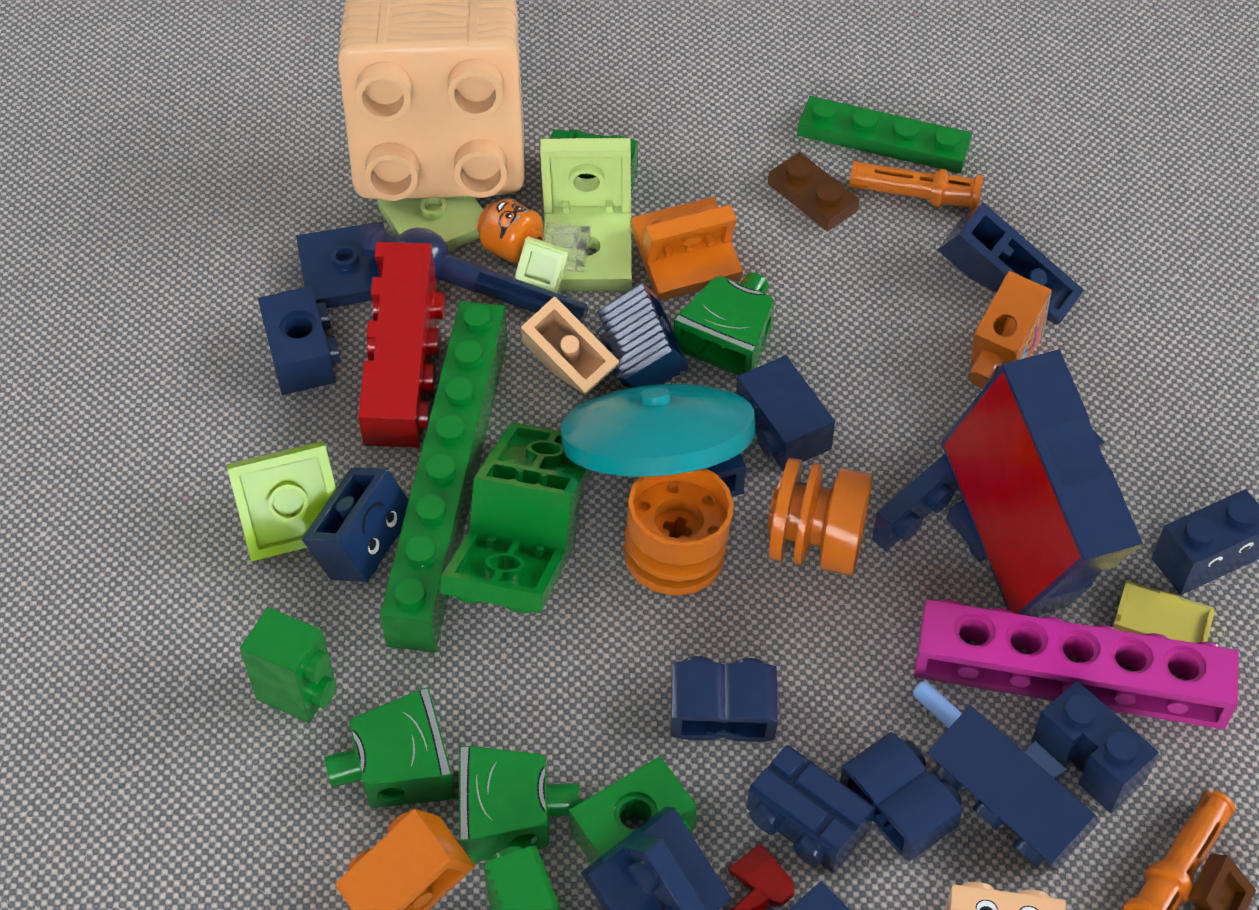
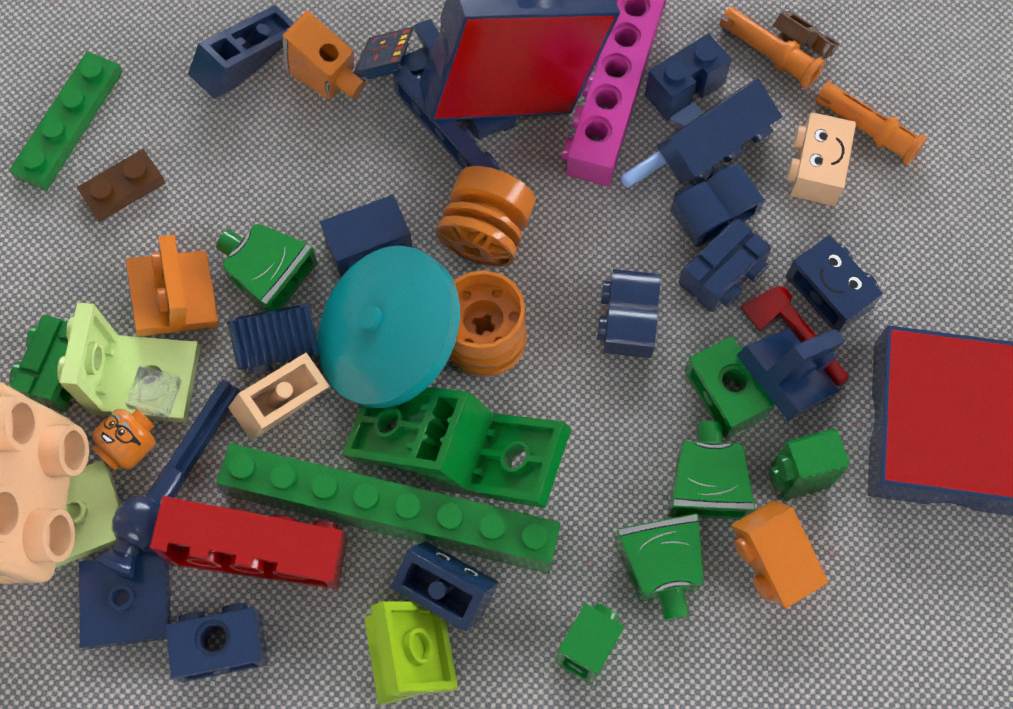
camera: 85 degrees left, 15 degrees up
yellowish green tile [514,236,571,293] -> none
orange pin [849,160,984,212] -> none

